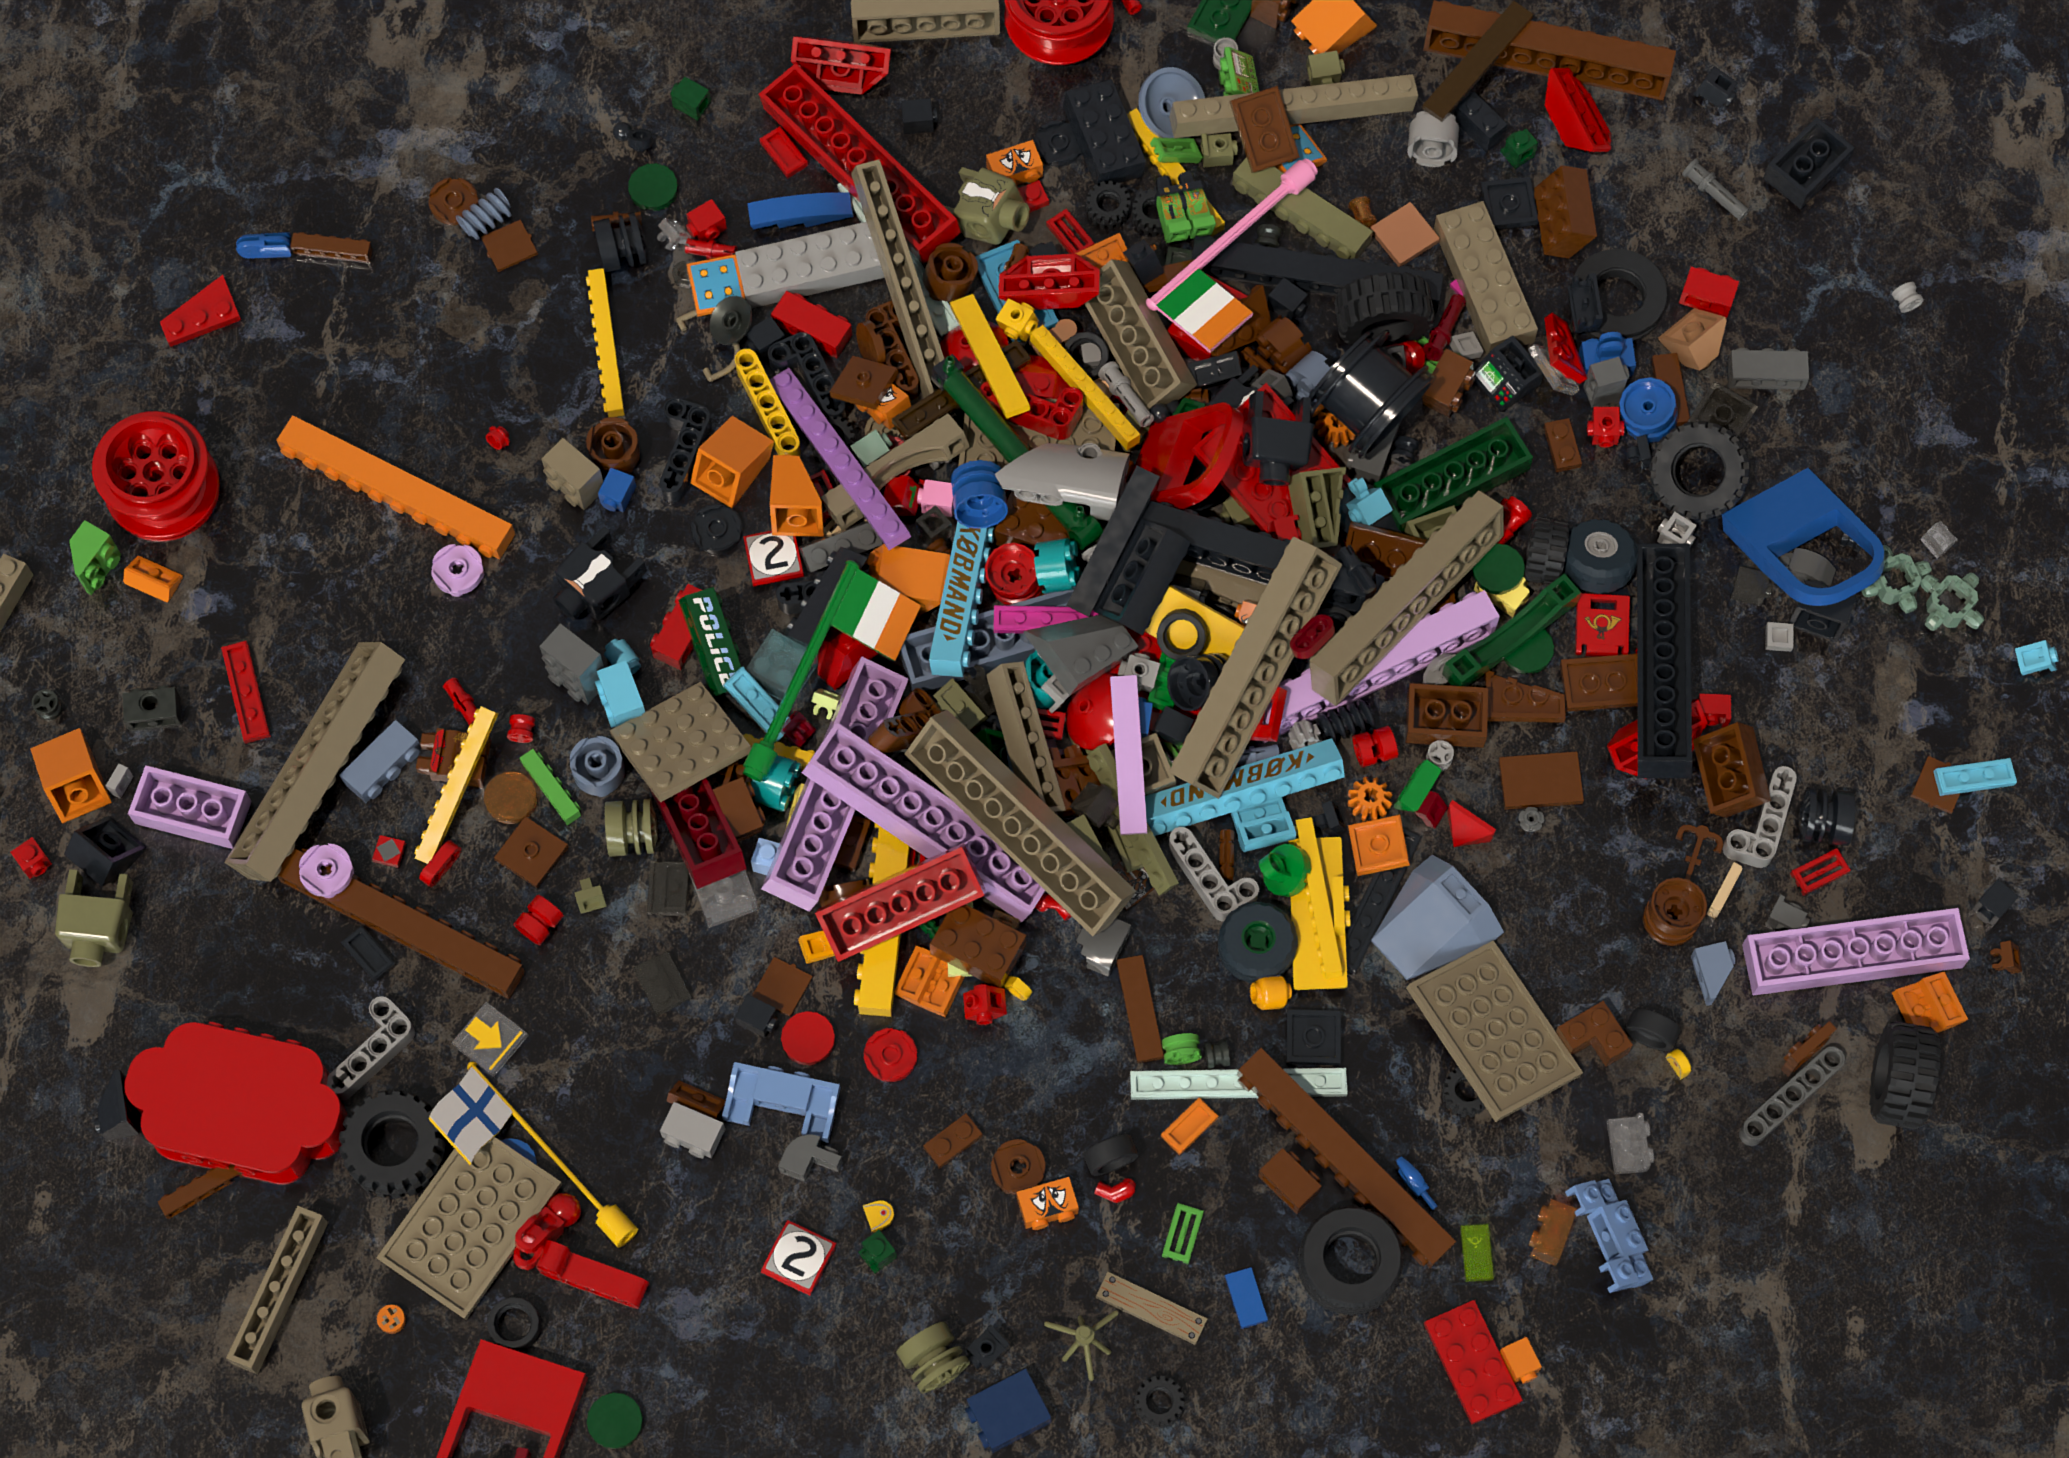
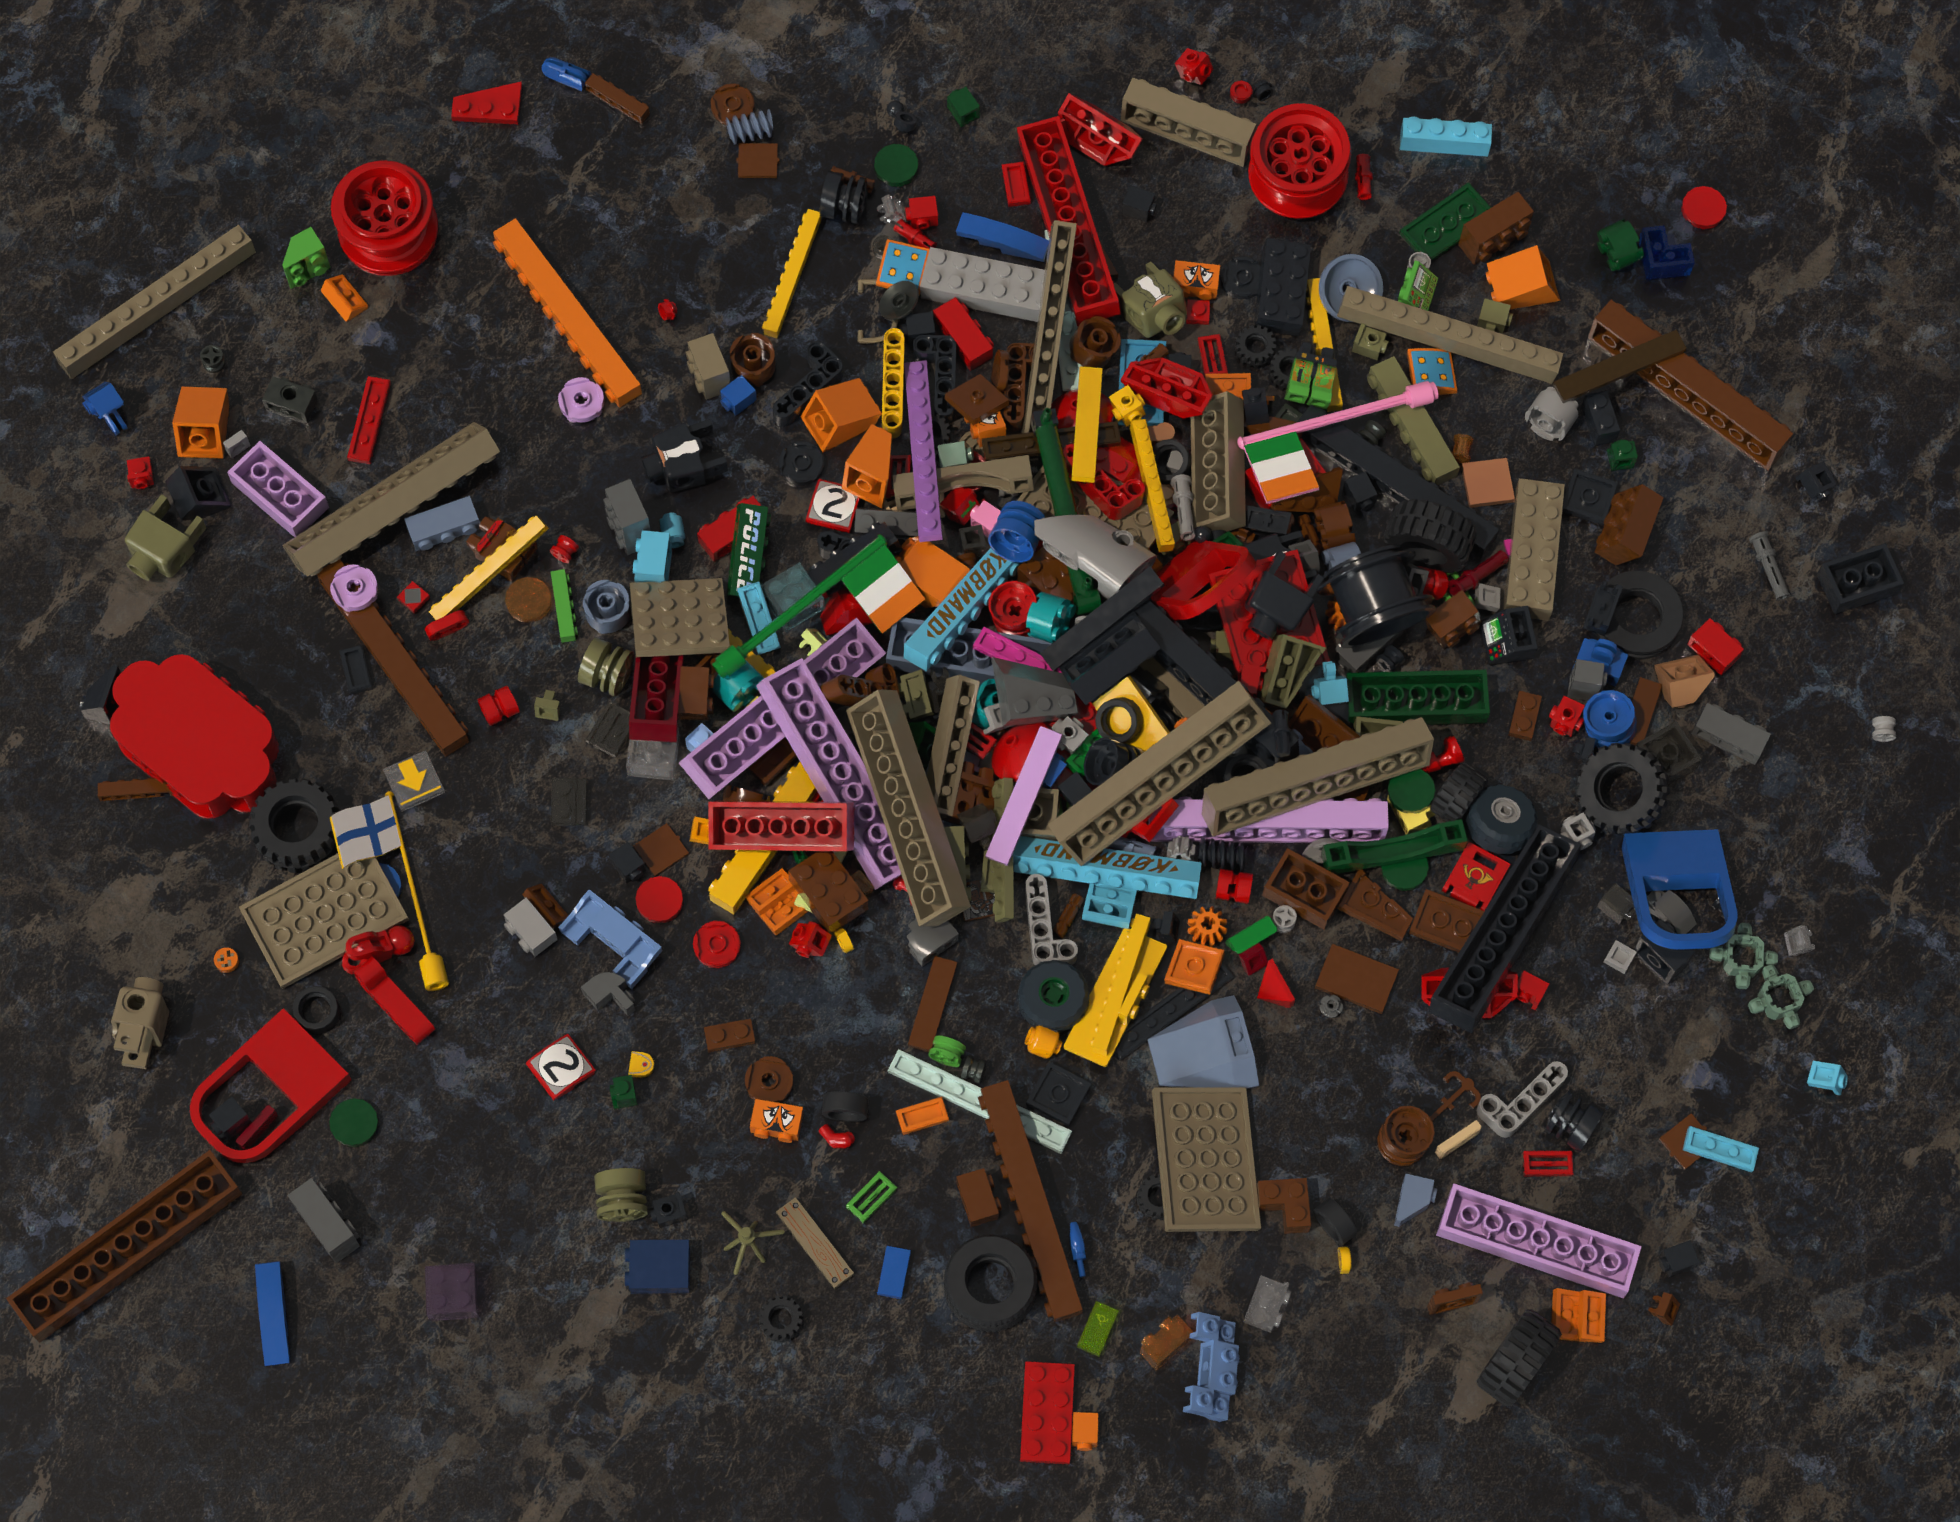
camera: 25 degrees right, 0 degrees up
dark tan brick [226,1206,328,1375] -> none
light grey beam [327,996,415,1100] -> none
red pin [443,678,477,726] -> none
reddish brown plate [494,816,569,889] -> none
dark red tile [780,711,816,748] -> none
bright green tile [1150,137,1203,163] -> none
reddish brown tile [1229,86,1300,173] -> none
green tile [1259,844,1311,897] -> none
dark red plate [1290,615,1335,659] -> none
clear tile [1528,344,1580,396] -> none
red wing [1544,313,1588,384] -> none
red wedge [1545,68,1611,152] -> none
reddish brown brick [1693,722,1771,818] -> none
dark grey beam [1739,1046,1845,1146] -> none
dark grey brick [1765,894,1810,931] -> none

